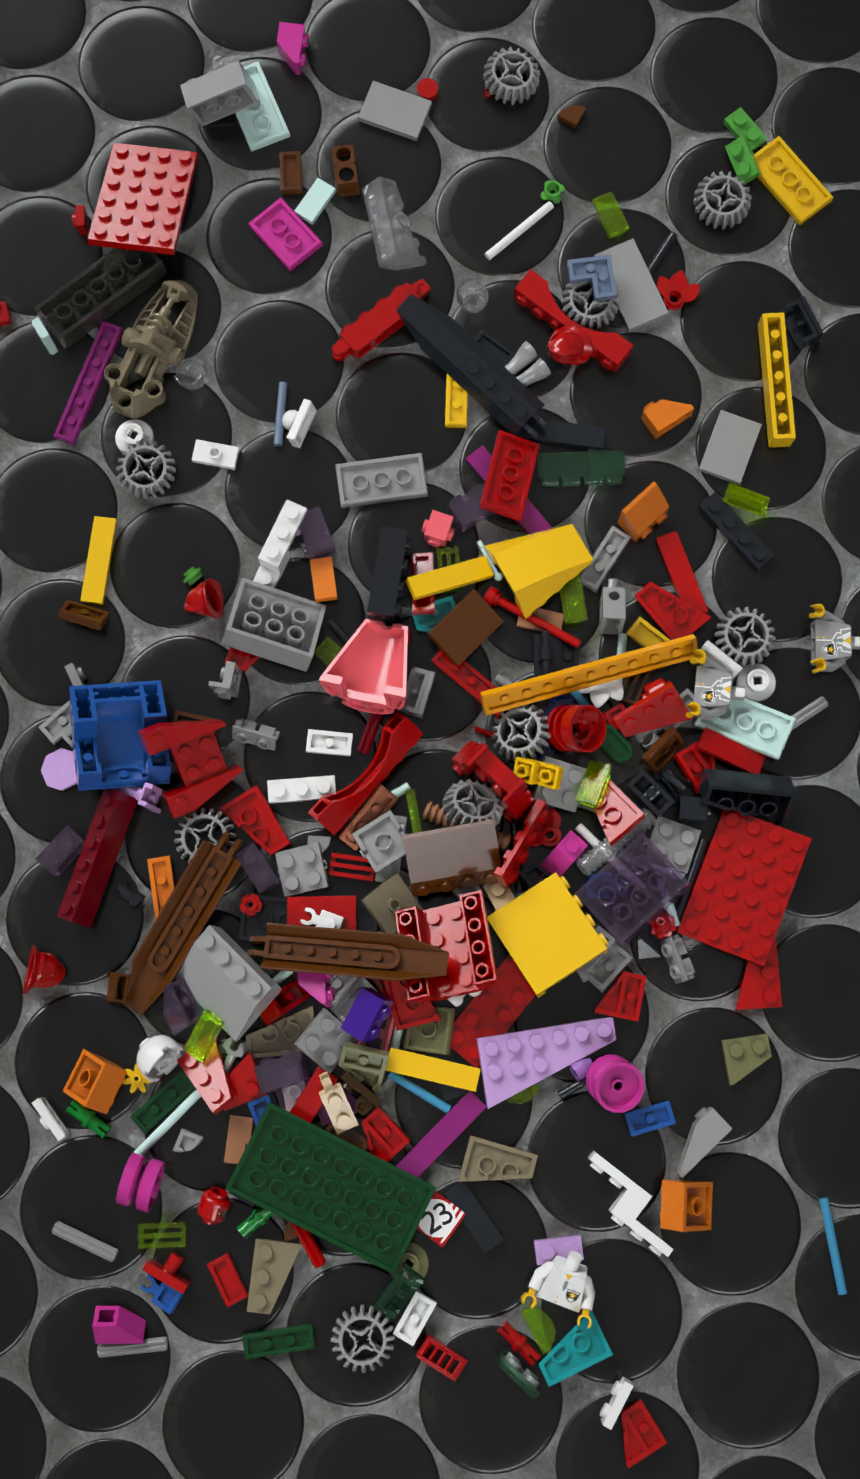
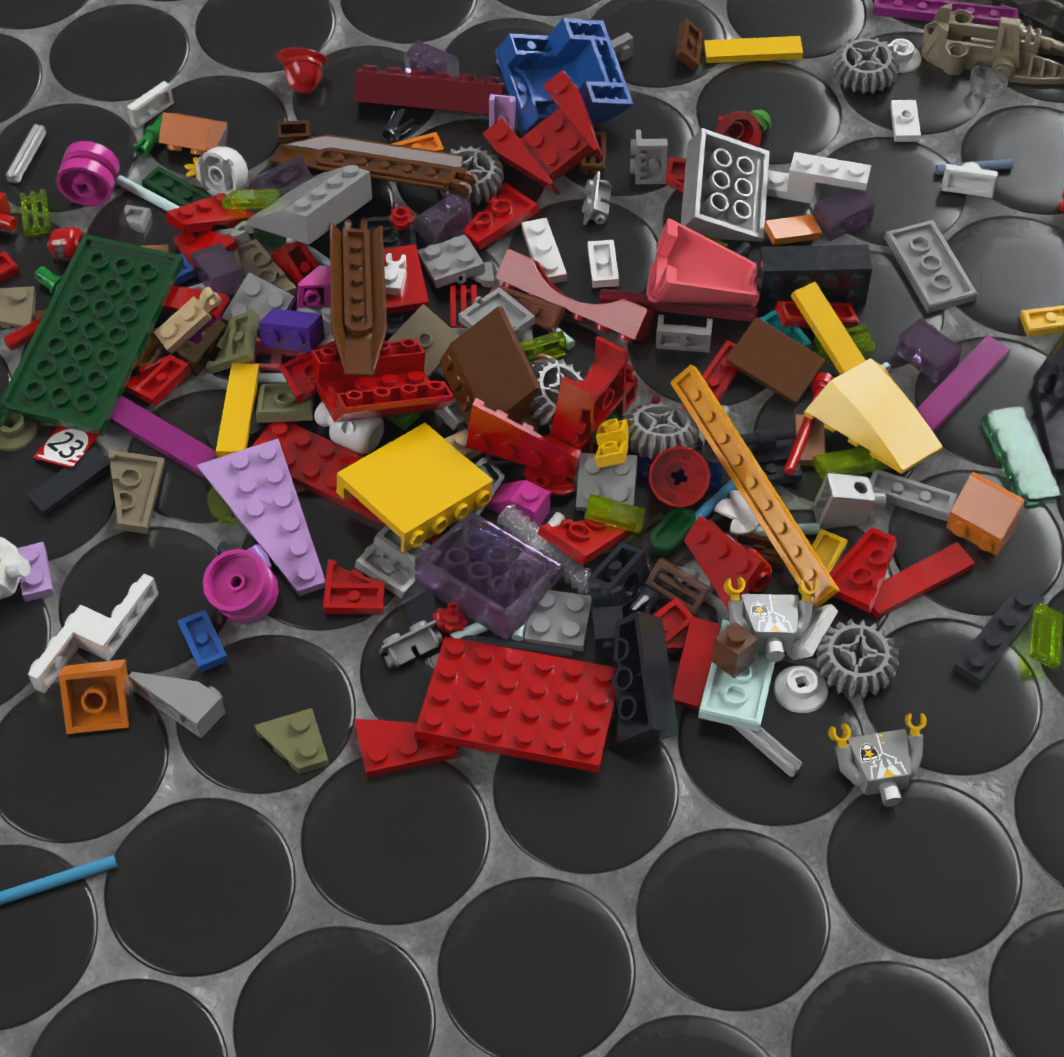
camera: 80 degrees right, 25 degrees down
dark azure bar [388,1072,451,1114] -> none
coral brick [421,510,455,547] -> none
red tile [479,430,540,521] -> none
none -> reddish brown brick [711,622,758,678]

